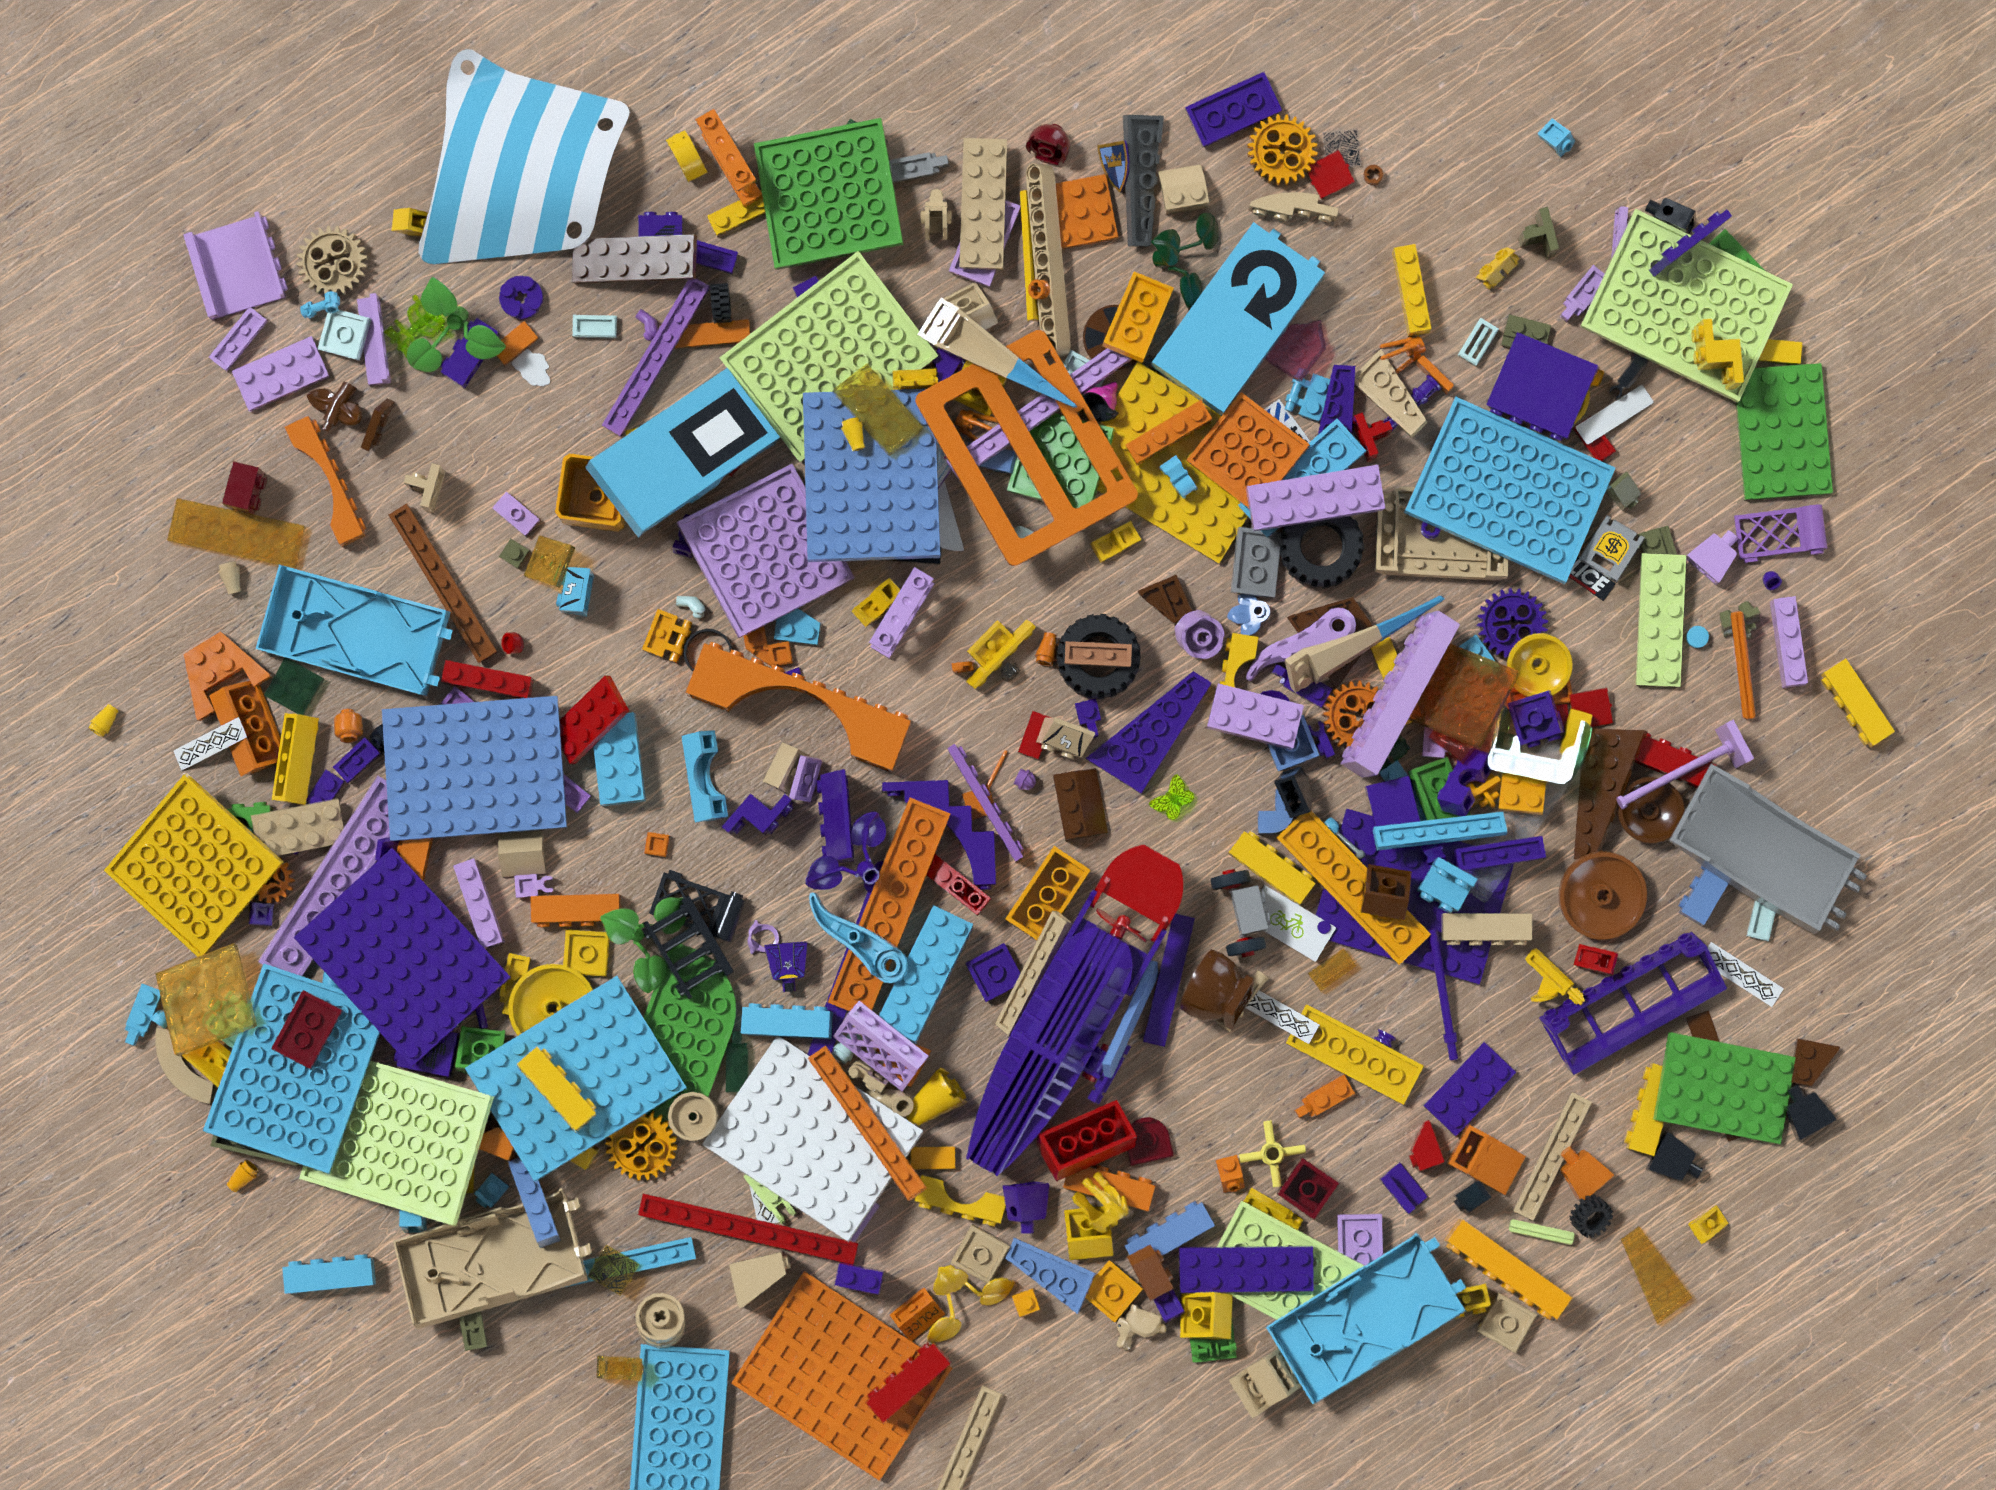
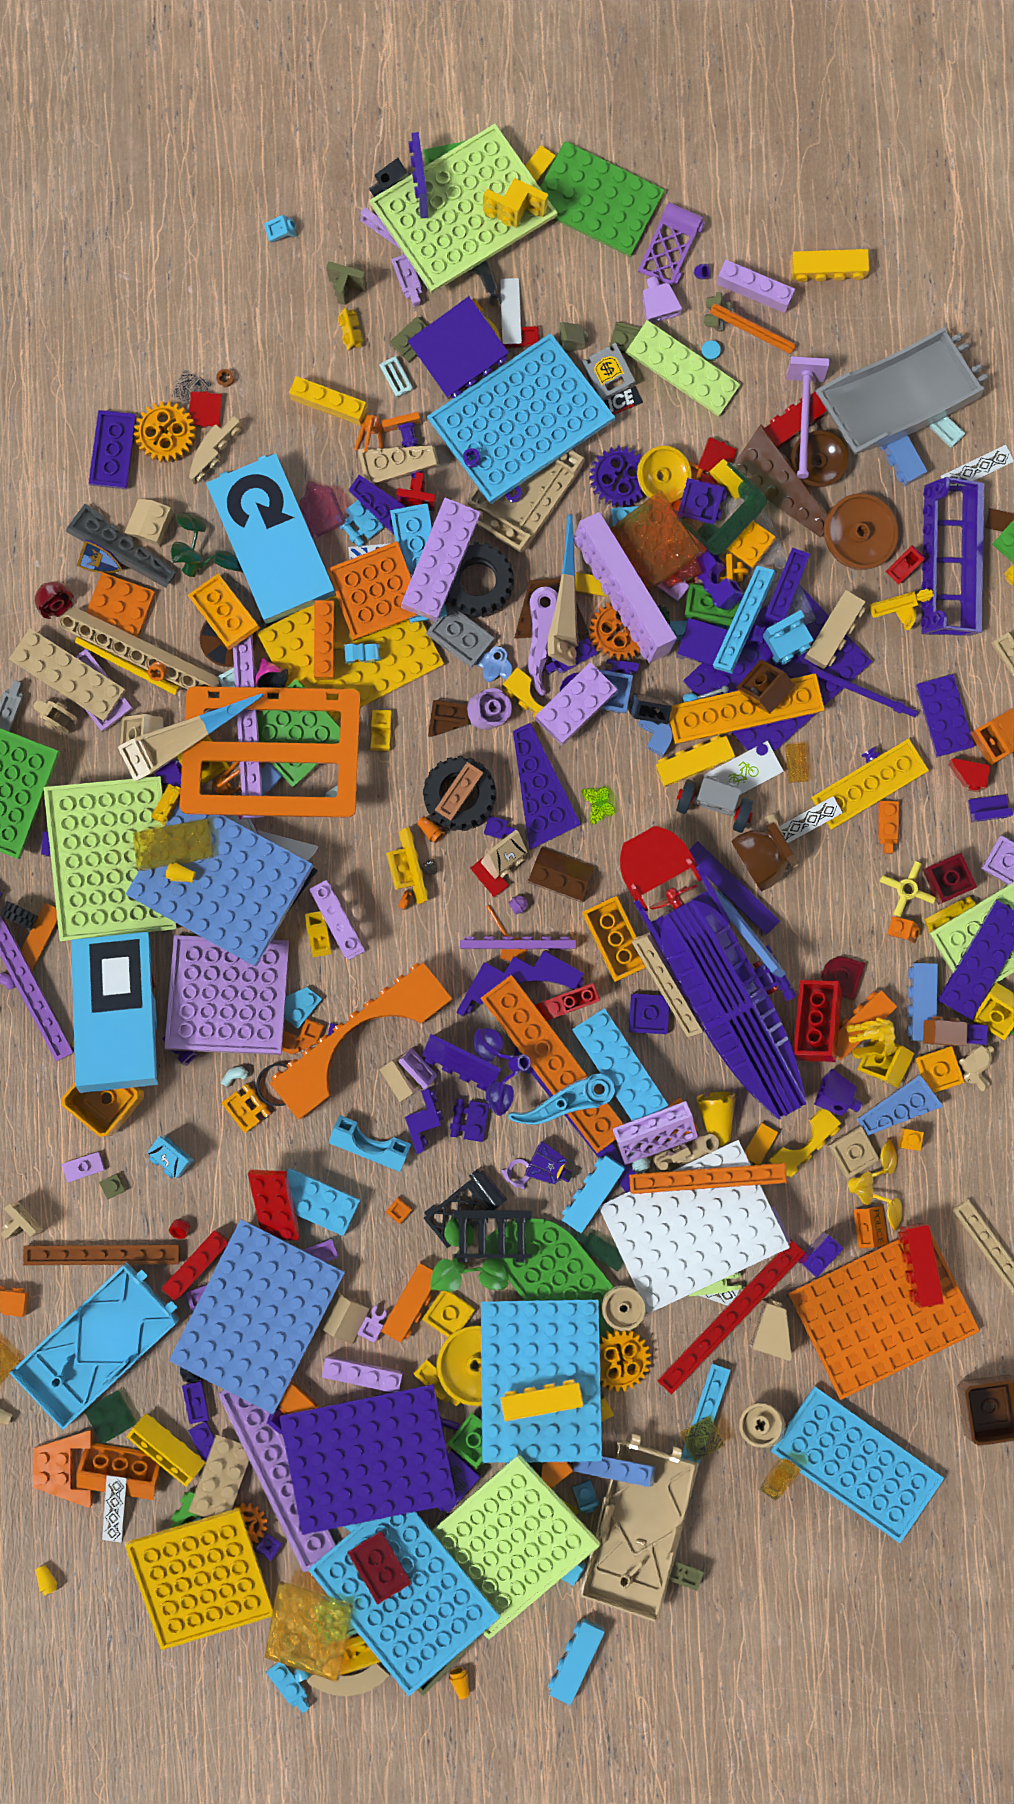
camera: 60 degrees left, 0 degrees up
orange head [334,709,363,743] -> none
clear yellow tile [524,535,576,588] -> none
none -> dark purple plate [450,1098,489,1142]
none -> dark purple bush [463,448,481,468]

